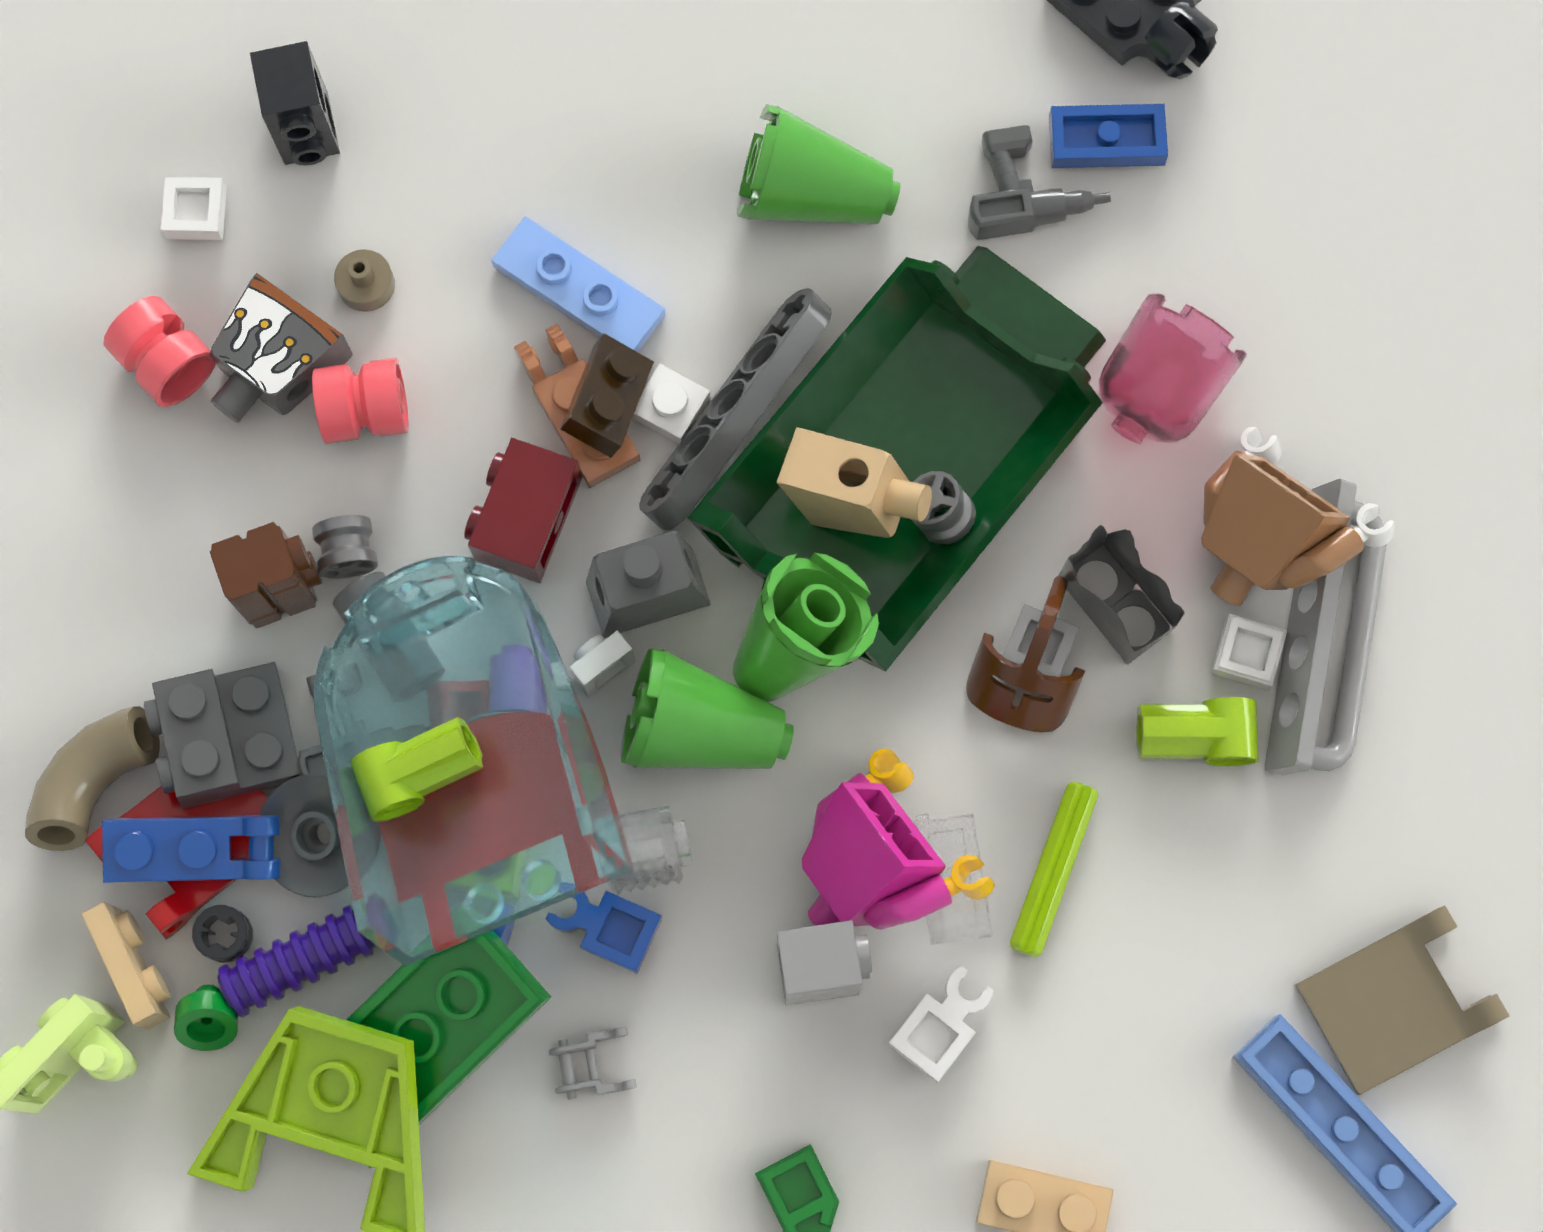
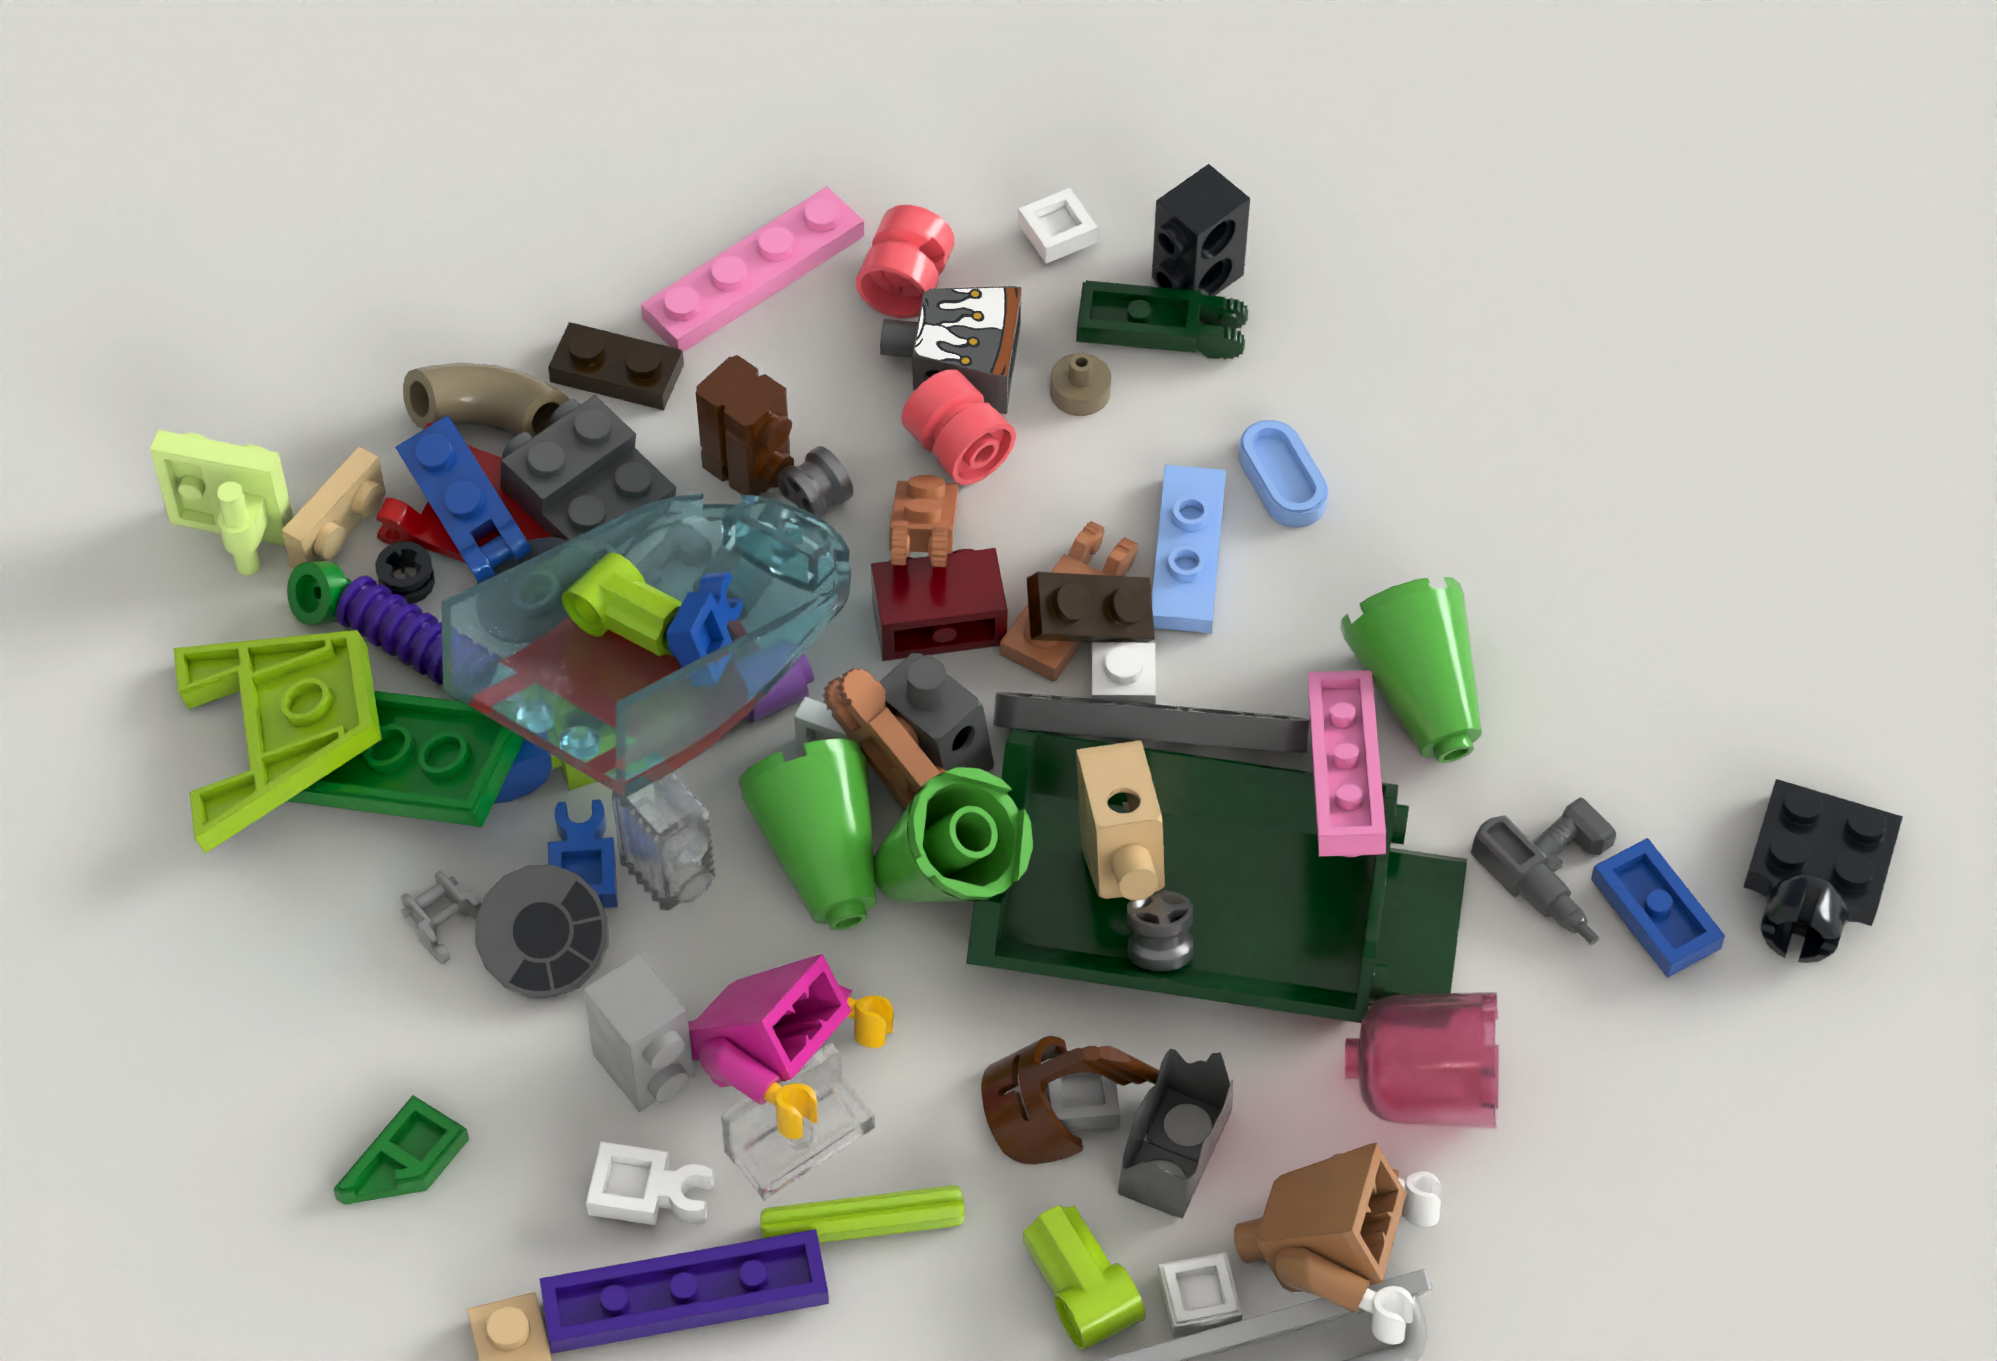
camera: 60 degrees right, 20 degrees down
none -> tile [475,865,609,998]
none -> dark purple plate [539,1229,829,1354]
none -> dark brown plate [548,322,684,410]
none -> bright pink plate [641,187,864,352]
none -> blue plate [666,572,743,684]
none -> nougat hinge [822,667,946,809]
none -> nougat hinge [889,475,959,567]
none -> dark green hinge [1076,280,1248,360]
none -> light blue tile [1239,420,1328,527]
none -> bright pink plate [1308,670,1386,857]

